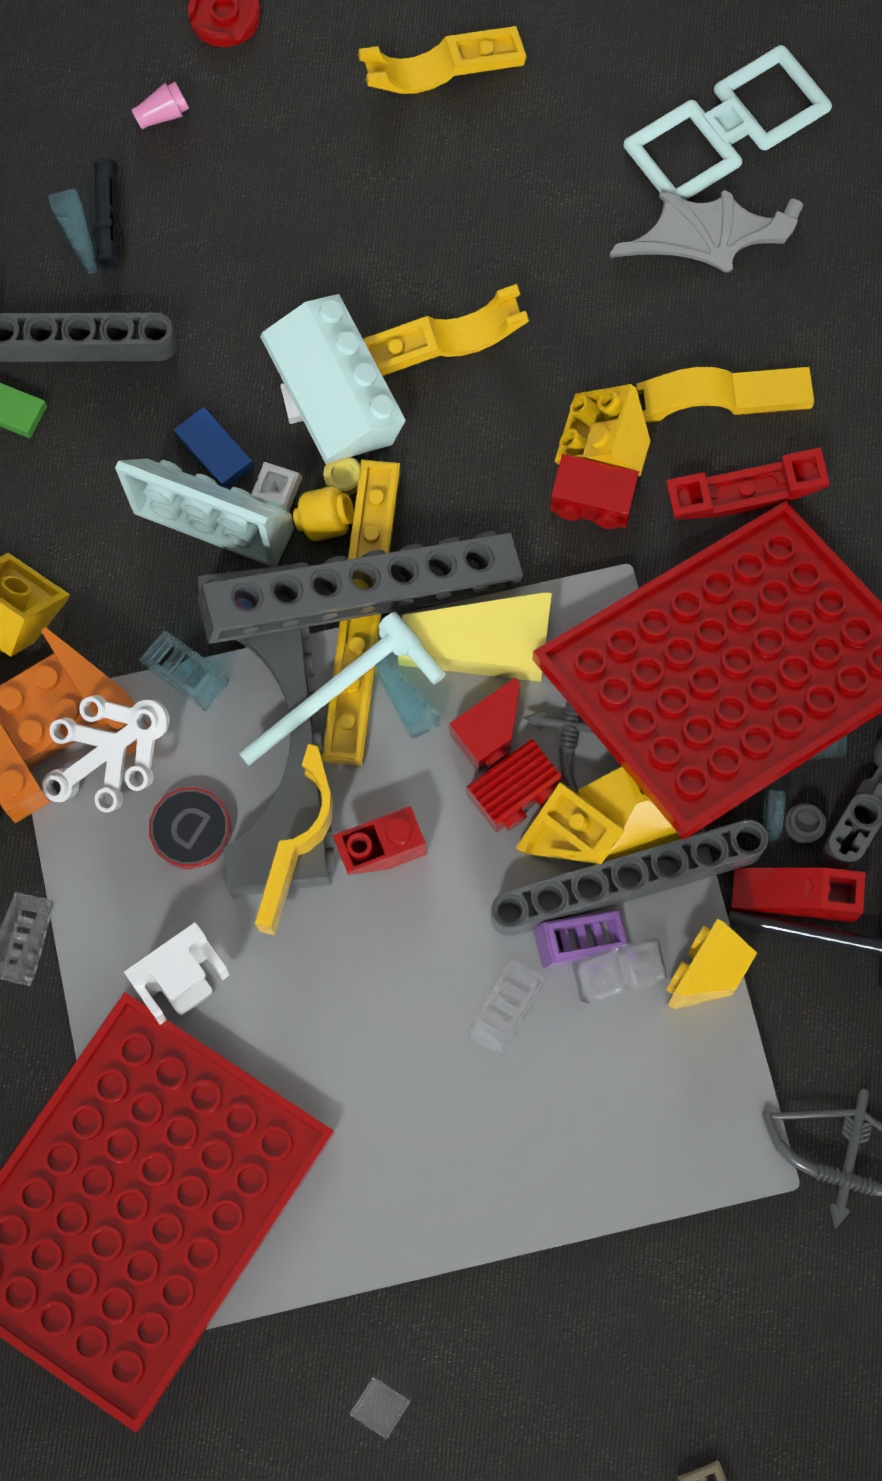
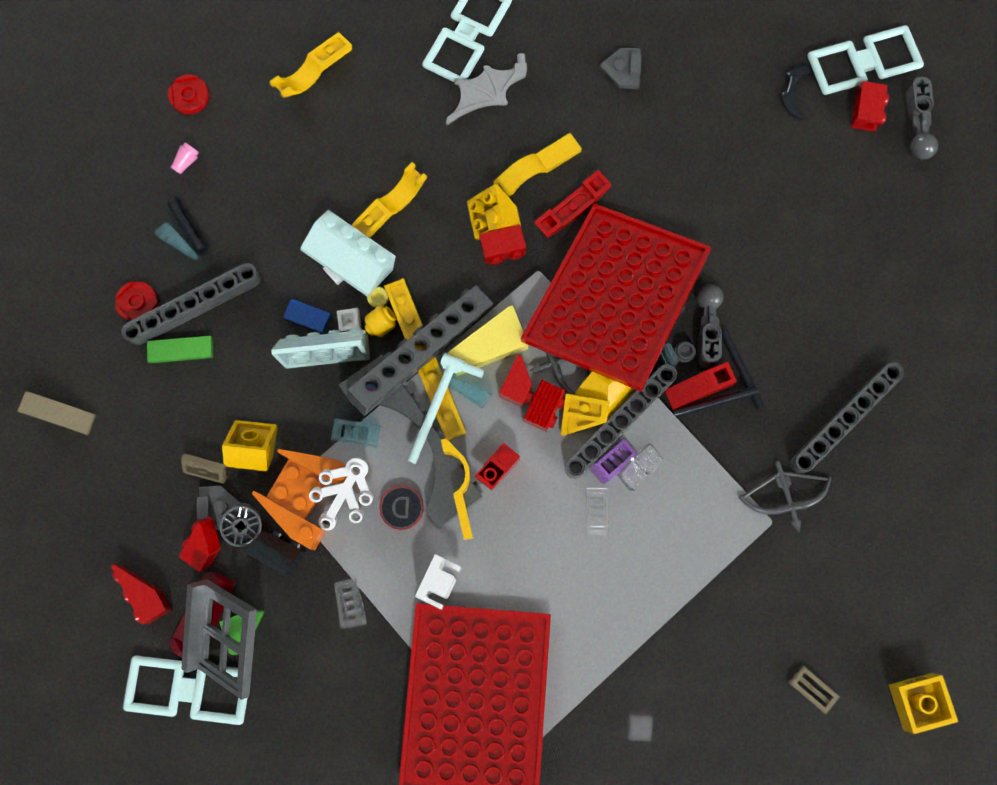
camera: 30 degrees left, 5 degrees up
yellow slope [666,918,757,1009] -> none

